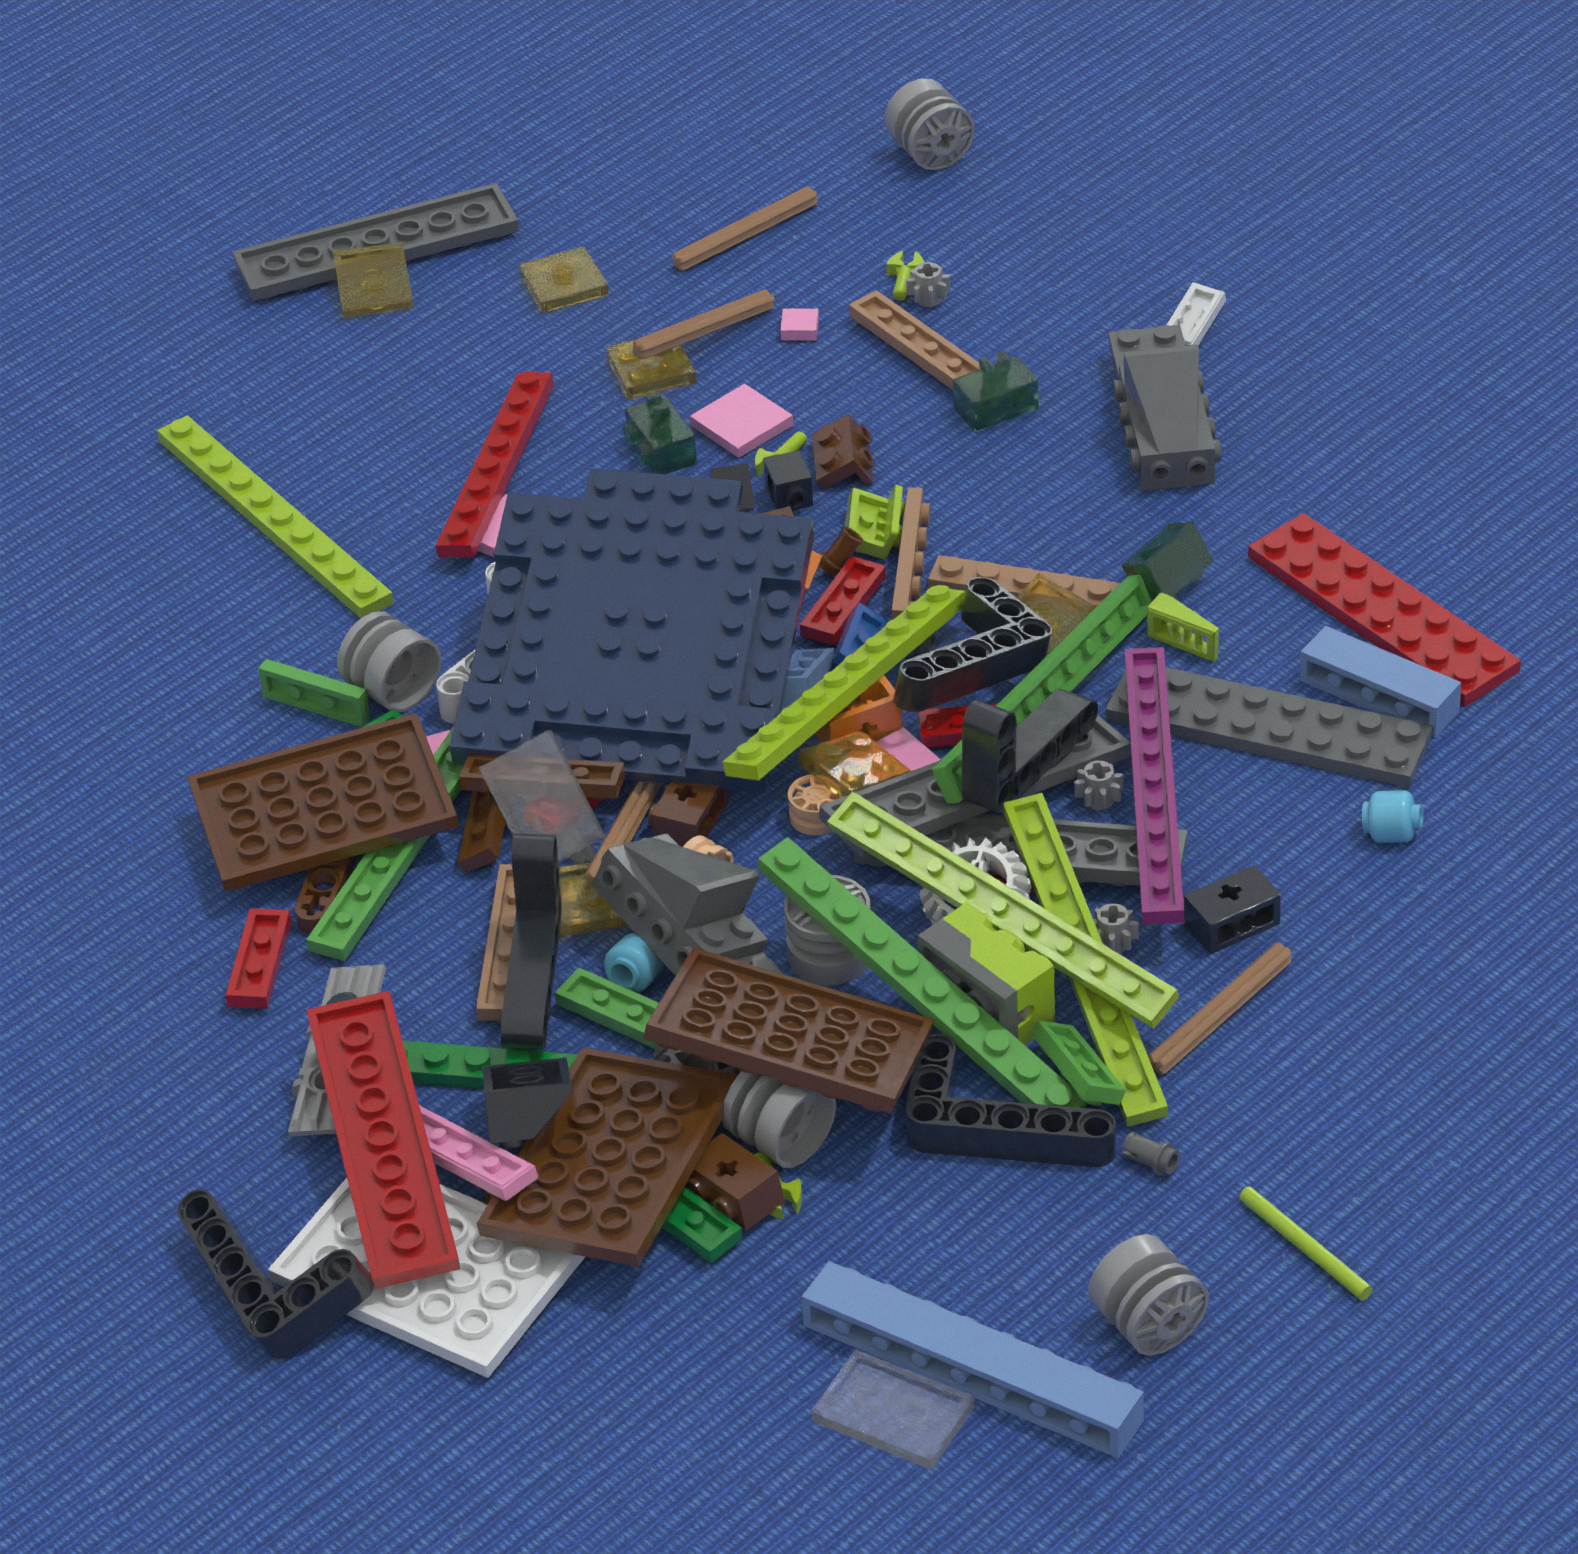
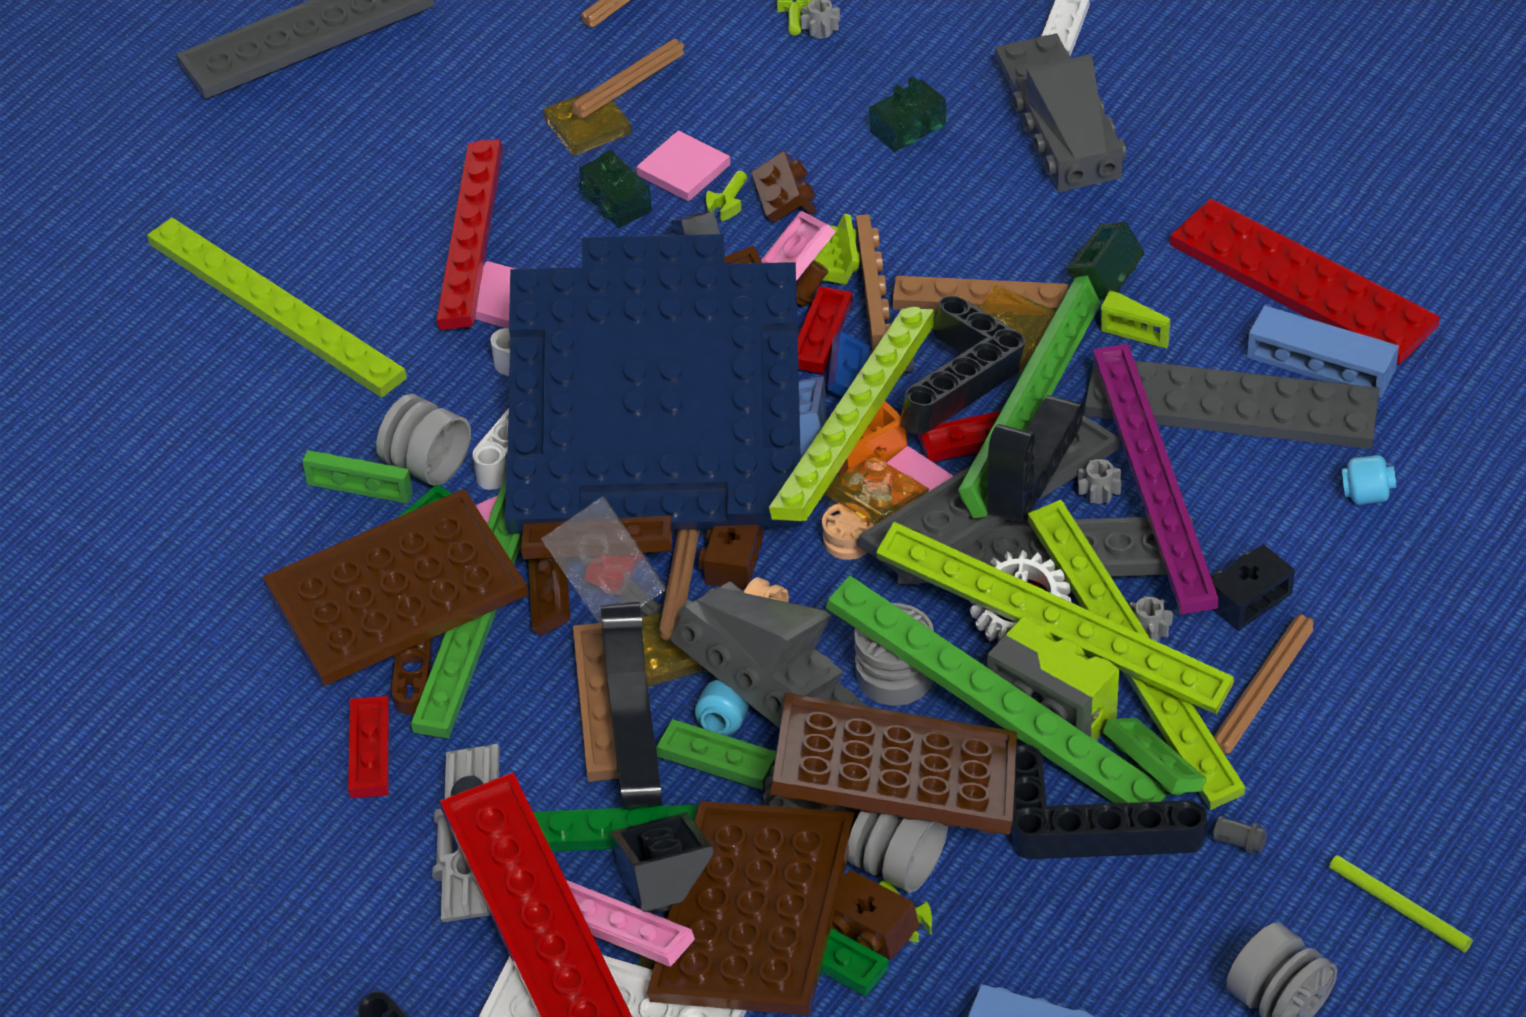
camera: 10 degrees left, 5 degrees up
clear yellow plate [333,242,413,318] -> none
clear yellow plate [518,246,609,313] -> none
black brick [763,450,813,510] -> none
bright pink tile [780,309,819,341] -> none
medium nougat plate [849,290,992,398] -> none
none -> bright pink tile [761,211,836,281]

